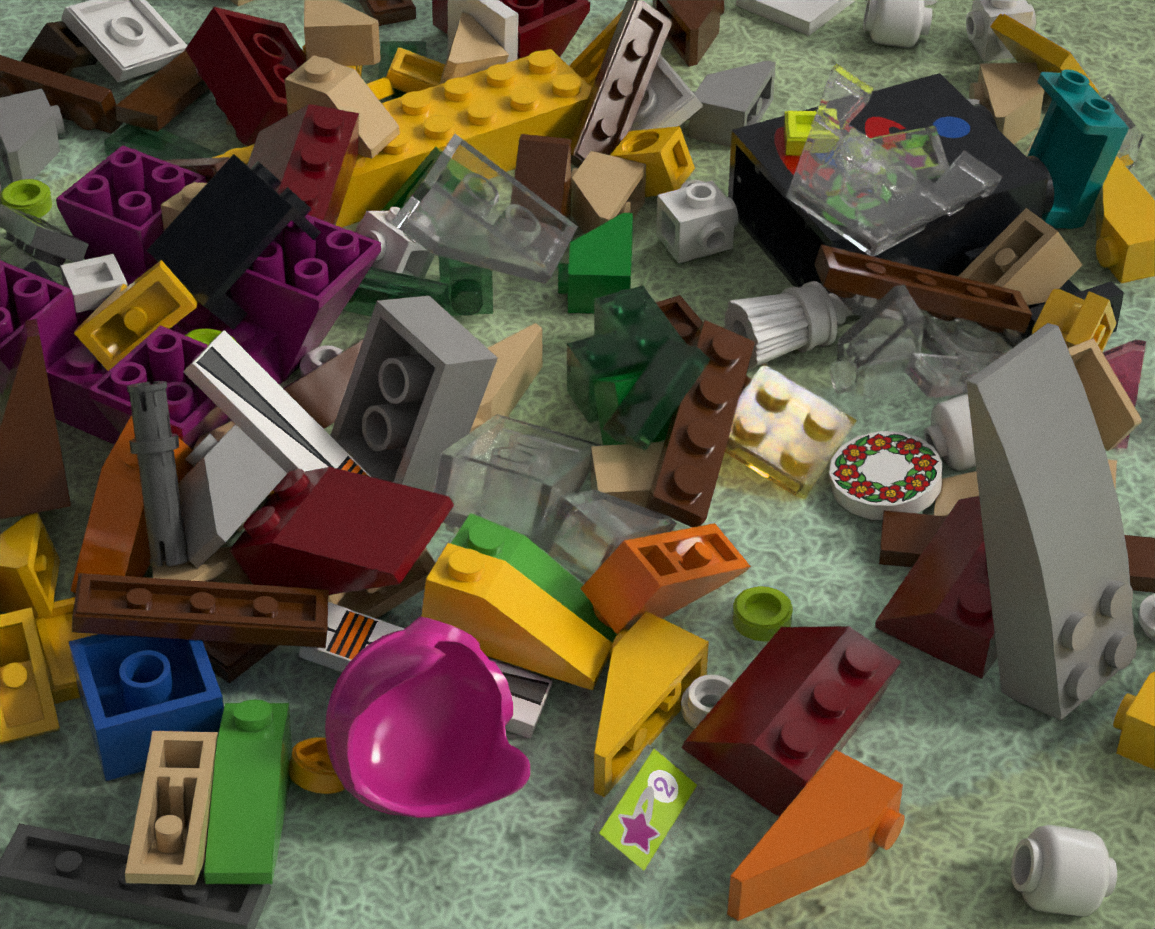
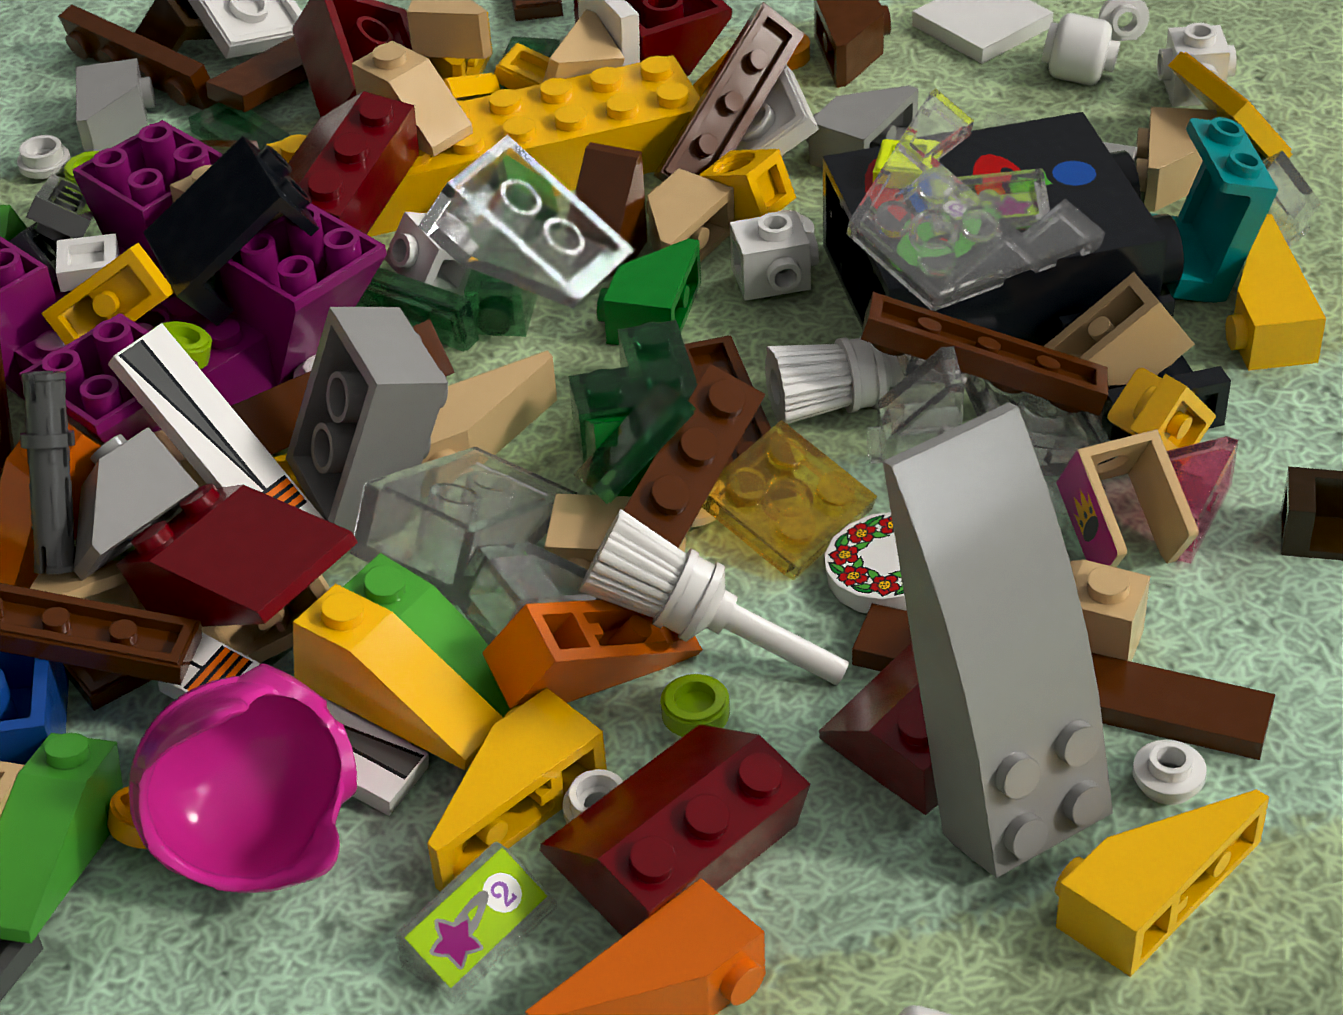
camera: 15 degrees right, 0 degrees up
none -> white piece [579,509,849,686]

